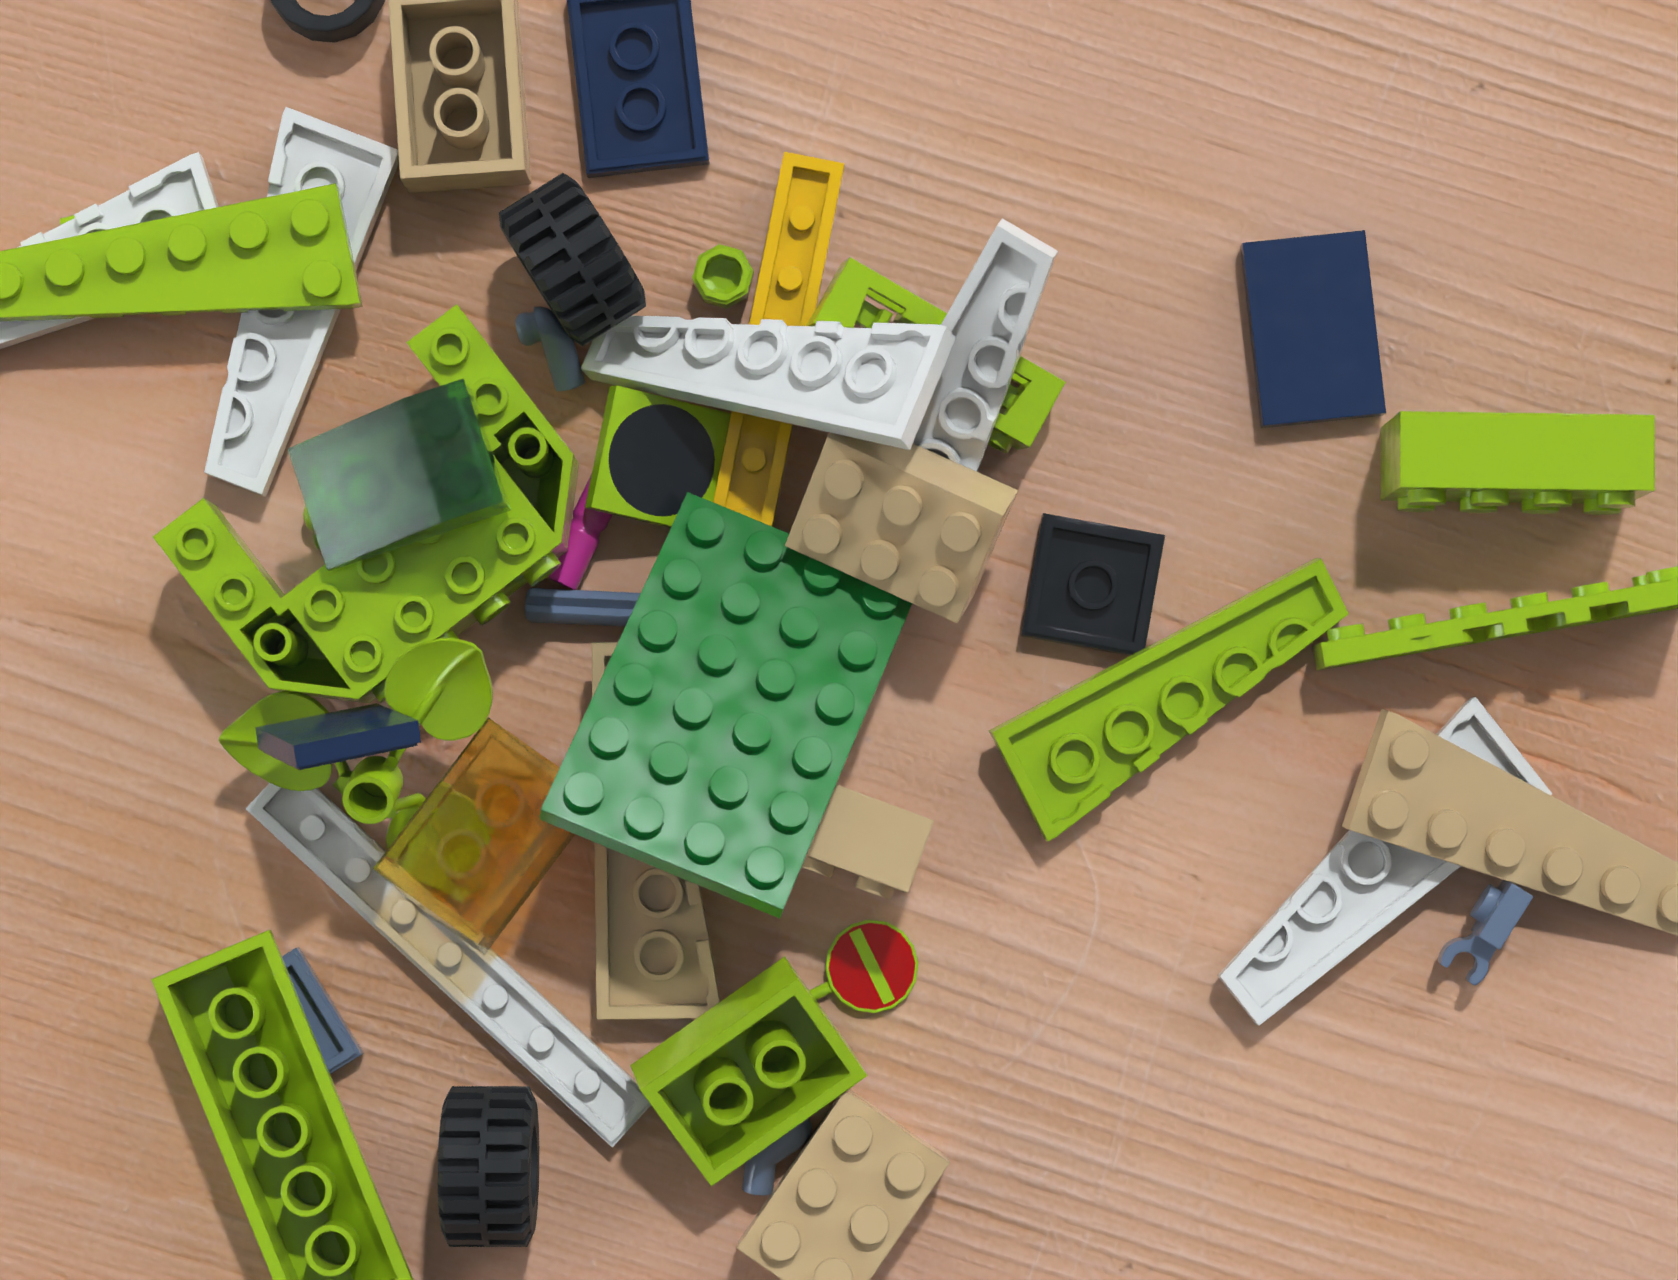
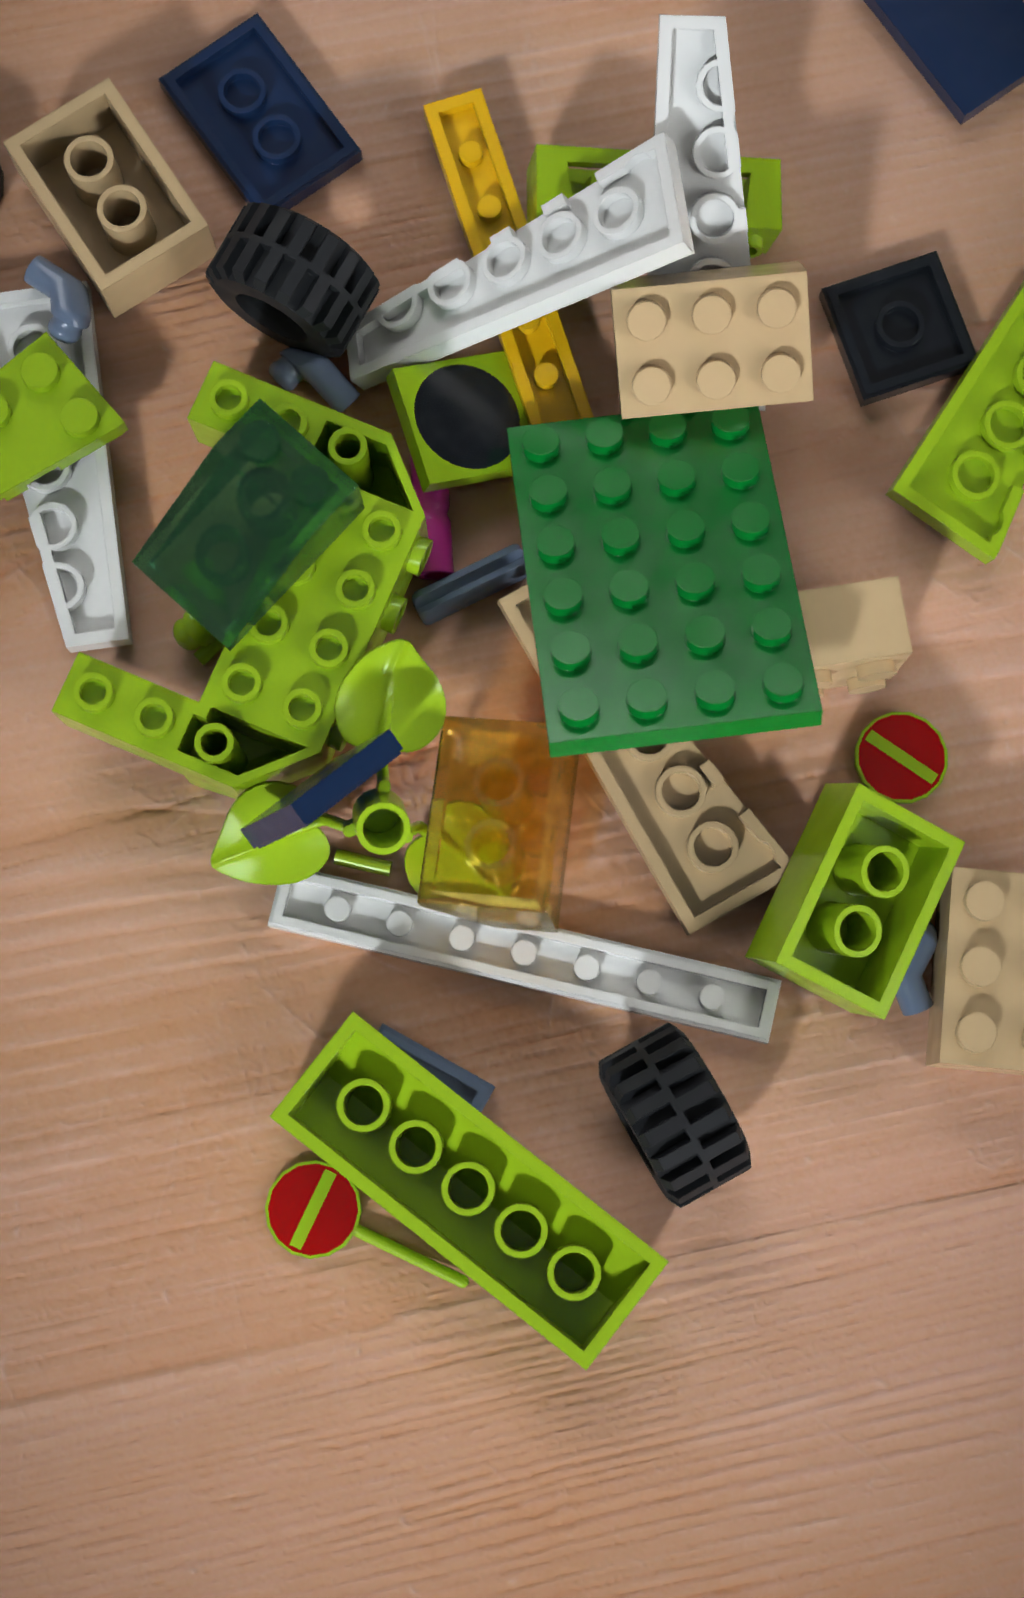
camera: 25 degrees left, 5 degrees down
lime tile [692,244,754,309] -> none
none -> sand blue arm [24,255,92,344]
none -> piece [265,1160,469,1288]

